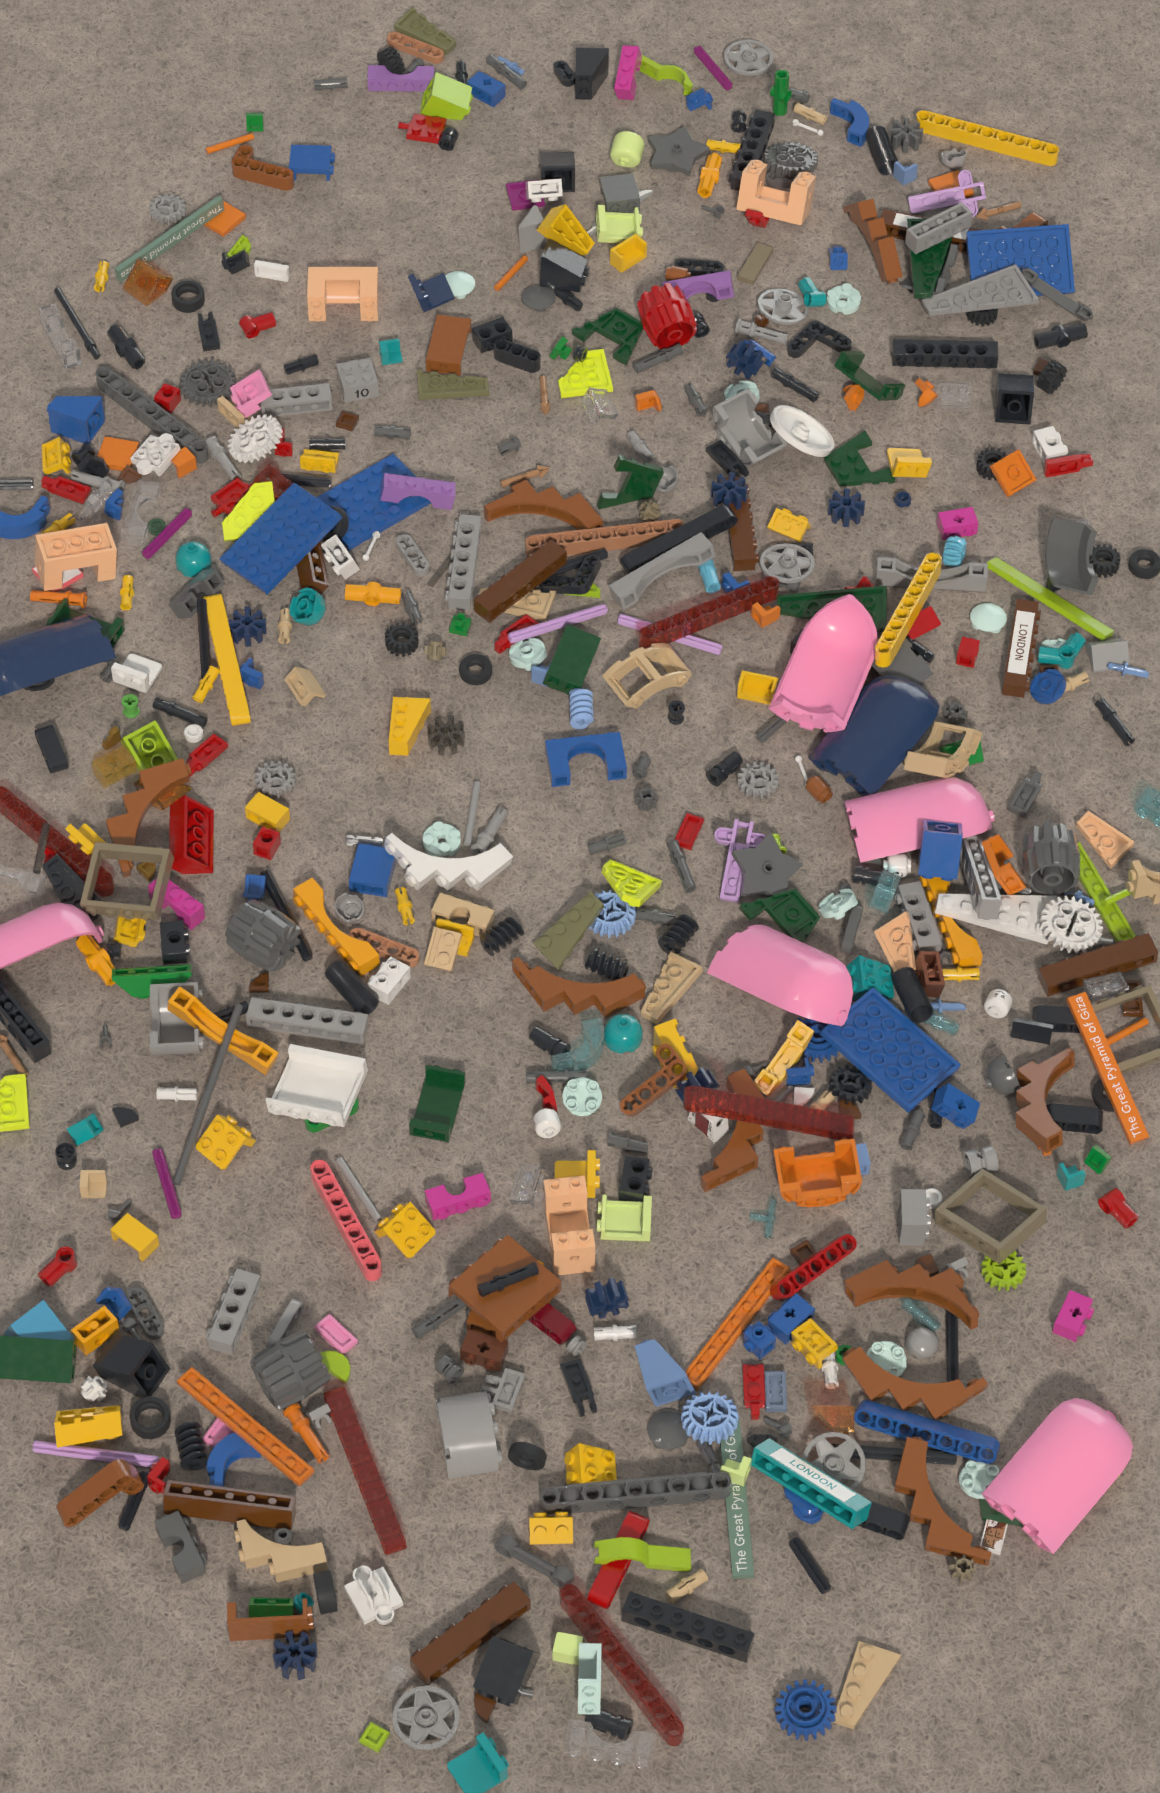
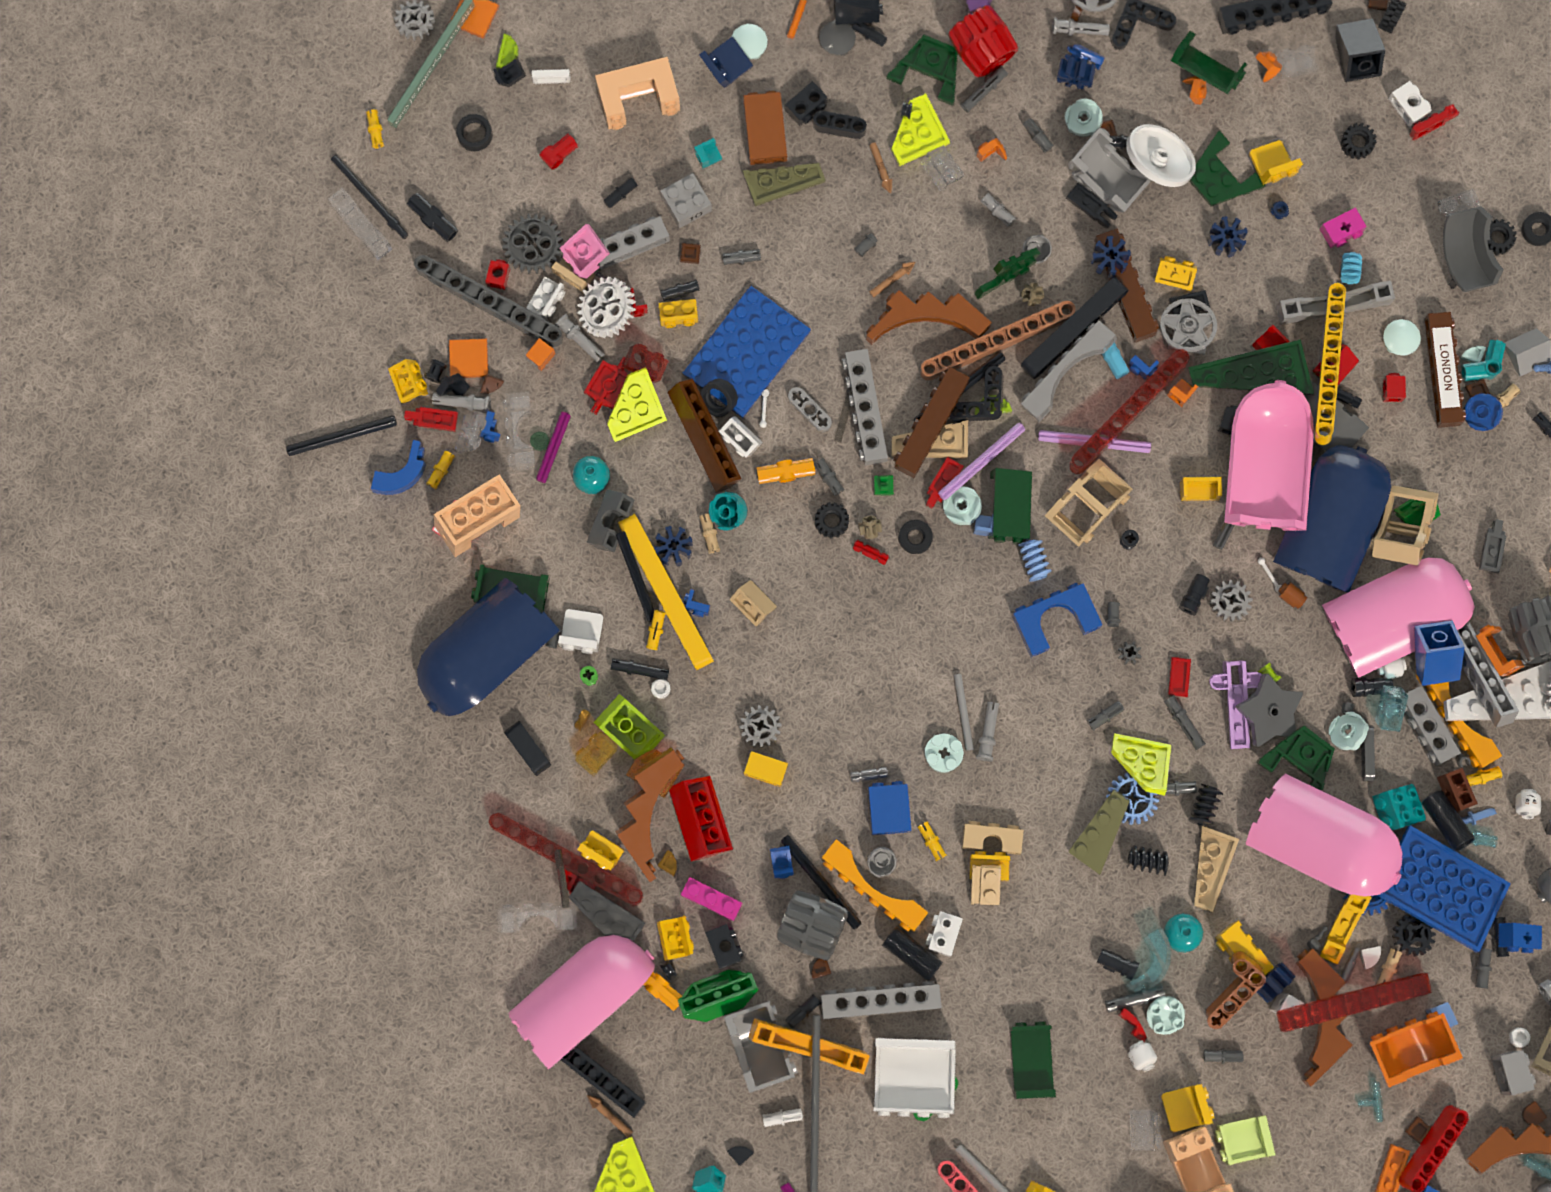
camera: 15 degrees left, 25 degrees up
orange pin [30,590,87,608] -> none
blue slope [47,396,105,445] -> none
dark tan window [80,842,174,921] -> none
dark grey hand [99,1025,112,1049] -> none
yellow pin [120,575,134,610] -> none
clear orange slope [122,259,173,306] -> none
white piece [130,433,180,477] -> none
red hinge [186,734,228,777] -> none
yellow bracket [196,1114,256,1170] -> none
black hinge [197,312,220,351] -> none
blue plate [219,483,342,595] -> none
red brick [253,826,281,860] -> none
black axle [278,473,332,488] -> none
nougat beam [349,928,420,967] -> none
medium lavender arch [380,473,455,510] -> none
white arch [384,833,513,891] -> none
yellow wedge [389,697,431,756] -> none
dark pink arch [424,1172,491,1220] -> none
clear smoke gear [427,715,465,756] -> none
black piece [480,917,524,956] -> none
dark orange arch [512,957,646,1018] -> none
green tile [549,336,572,360] -> none
black brick [619,1156,653,1202] -> none
black wheel [694,313,710,338] -> none
black pin [771,367,820,403] -> none
blue bracket [785,1057,814,1086] -> none
reddish brown tile [838,1100,861,1120] -> none
light nougat wing [874,911,916,972] -> none
dark grey gear [944,702,968,726] -> none
lime tile [987,557,1114,641] -> none
orange tile [989,449,1037,497] -> none
none -> white bracket [526,277,566,320]
none -> red axle [853,540,889,565]

